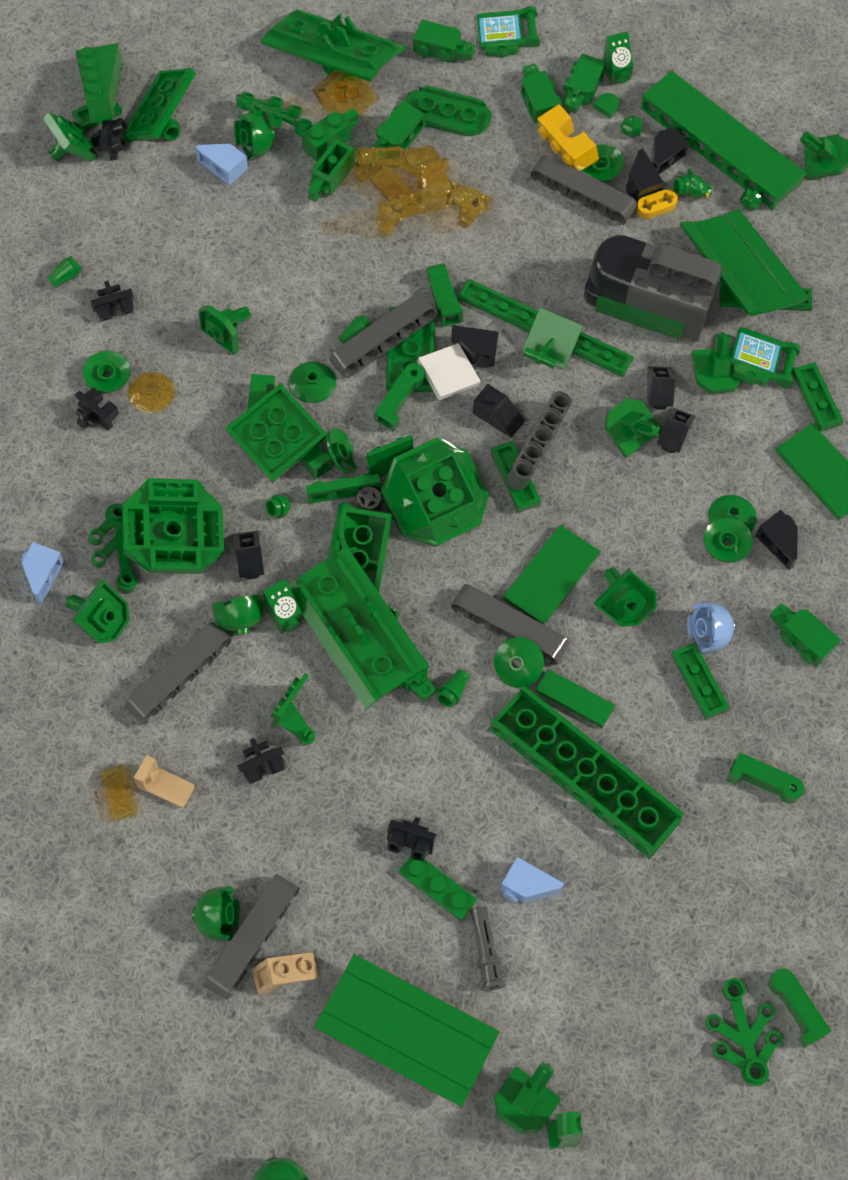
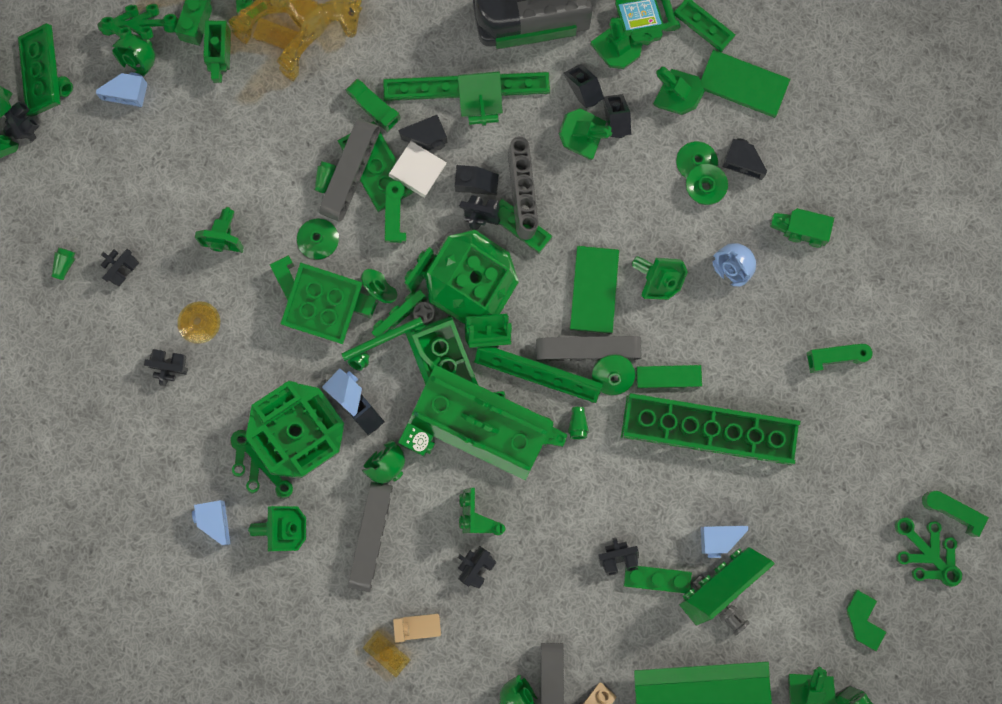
camera: 30 degrees left, 15 degrees up
green dish [83,350,131,393] -> none
green plate [671,642,730,720] -> none
none -> light blue slope [322,368,362,416]
none -> green bar [341,317,424,361]
none -> black hips [459,195,501,230]
none -> green hinge [464,314,512,348]
none -> green tile [474,346,603,403]
none -> green piece [653,66,705,115]
none -> green slope [679,547,775,626]
none -> green tile [846,590,886,652]

